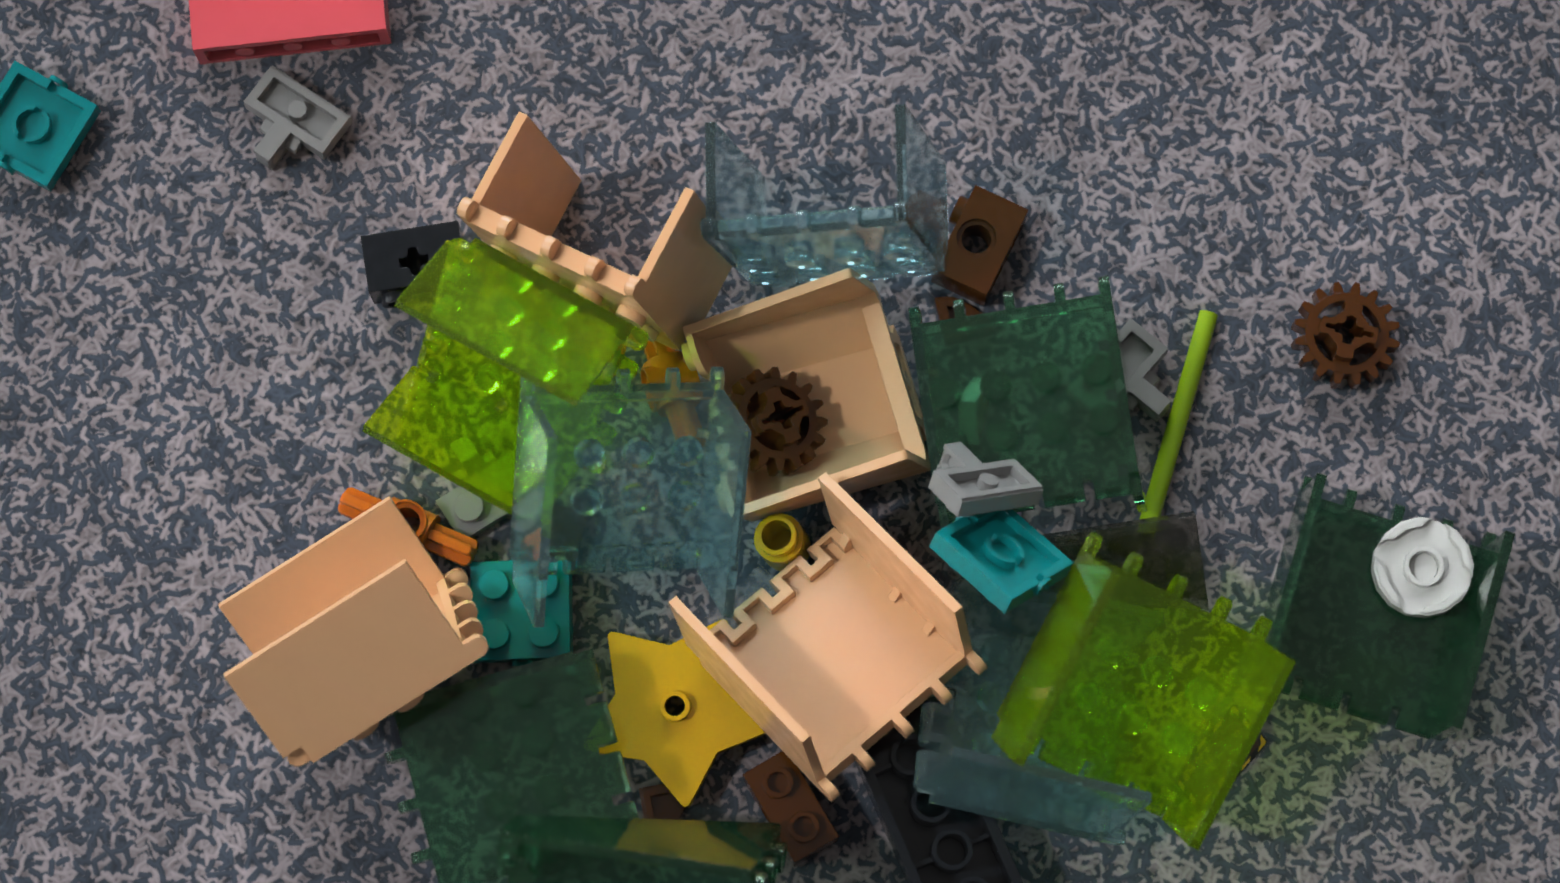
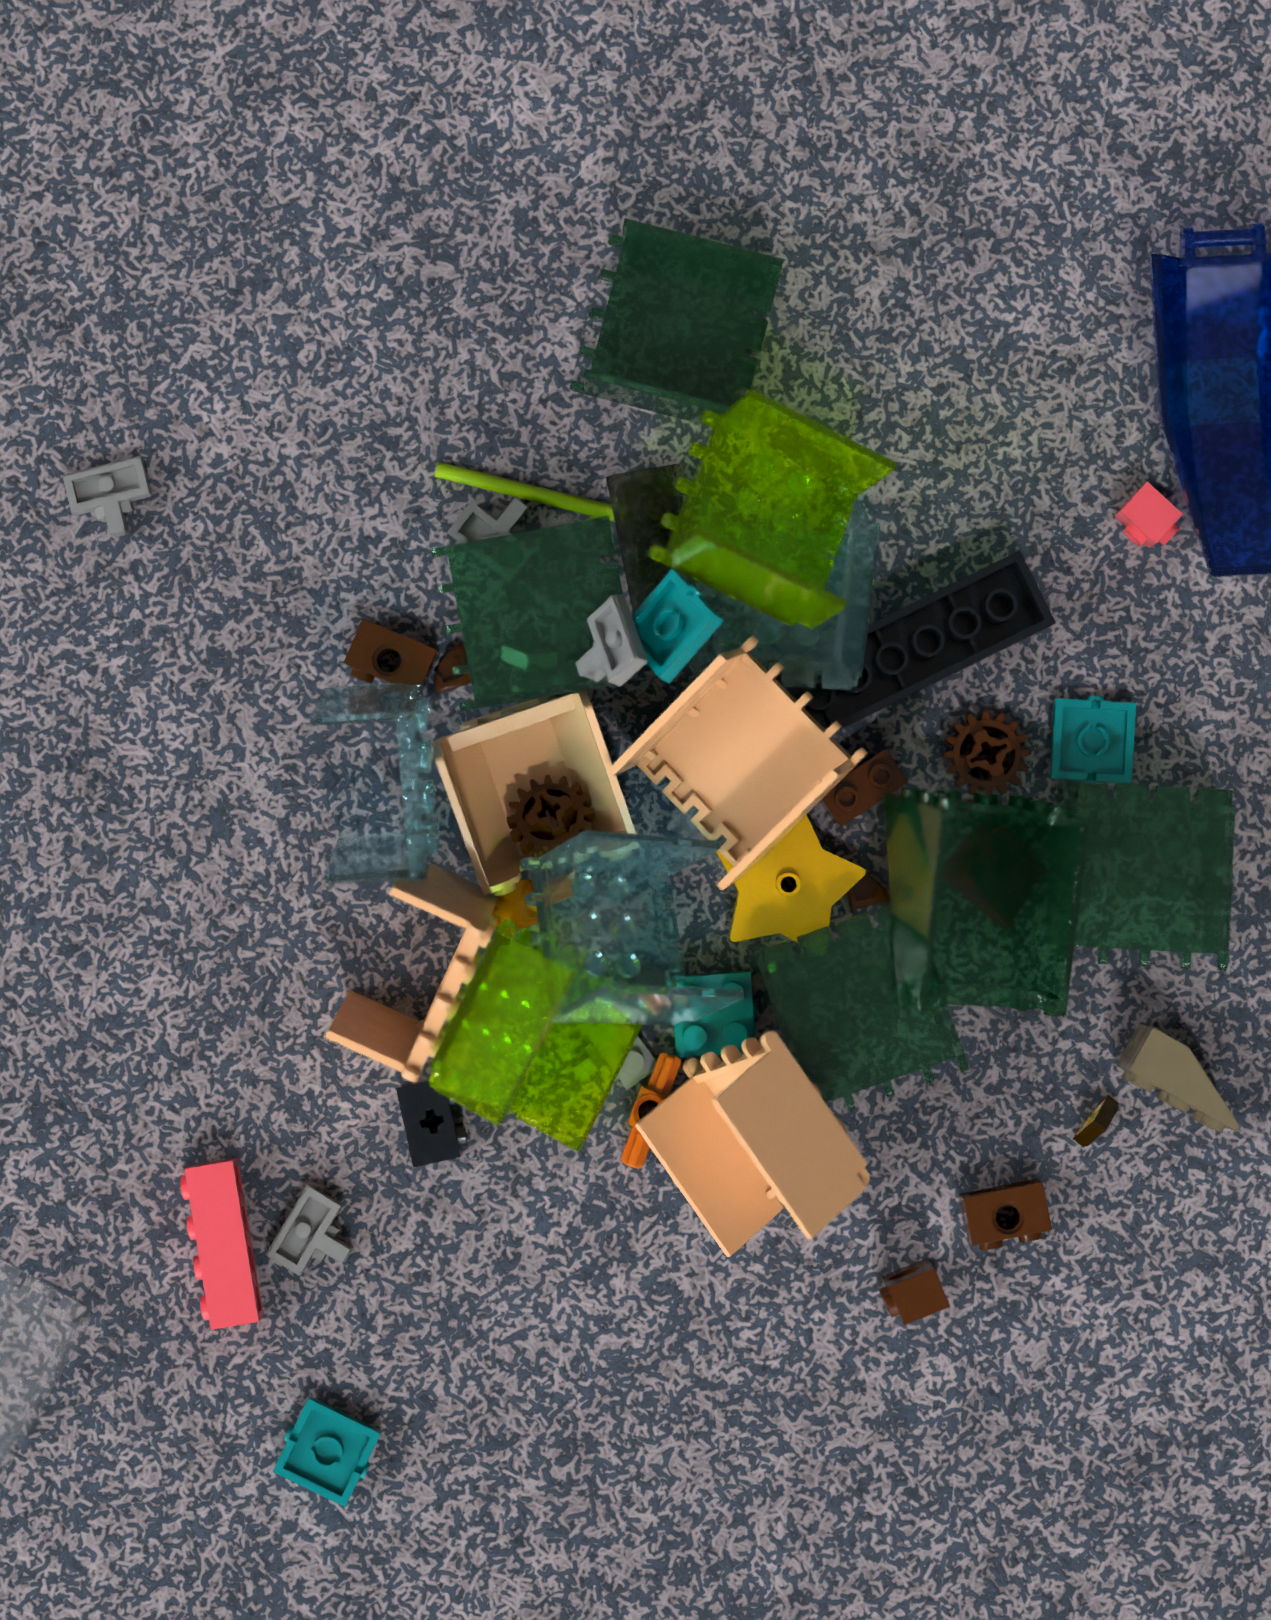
camera: 95 degrees left, 10 degrees up
yellow brick [754,513,811,571] -> none
reddish brown gear [1291,282,1400,390] -> none
white tile [1371,517,1474,618] -> none
none -> reddish brown brick [879,1258,950,1325]

